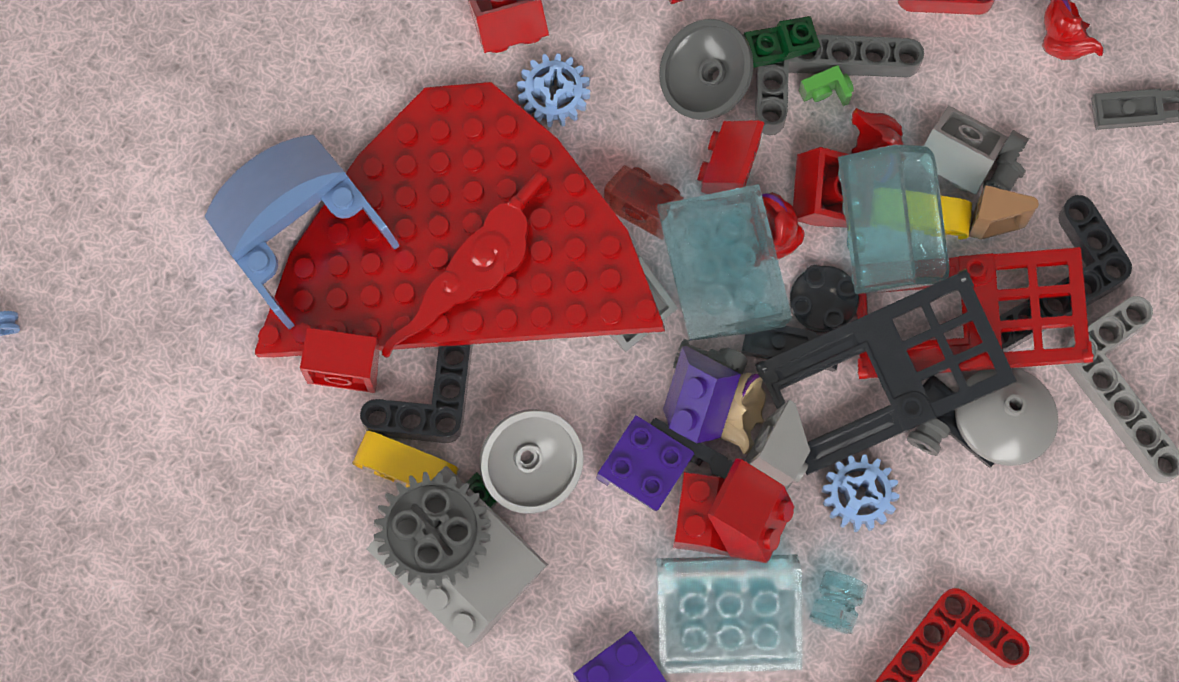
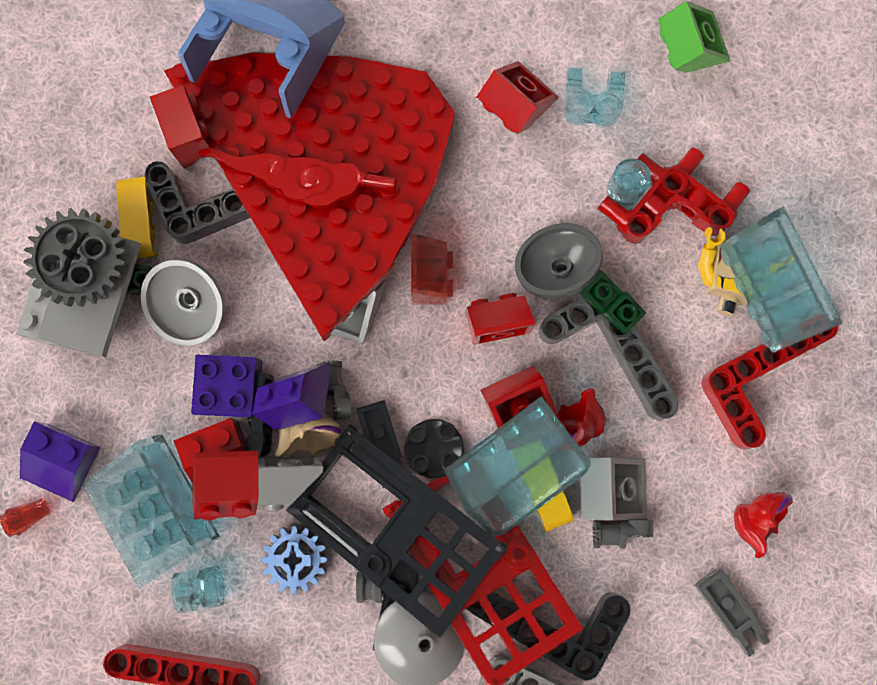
camera: 60 degrees right, 5 degrees up
light blue gear [517,53,590,127] -> none
clear light blue slope [657,184,792,341] -> none
red hair [748,192,805,268] -> none
bright green bracket [798,65,854,106] -> none
medium nougat tile [969,185,1039,240] -> none

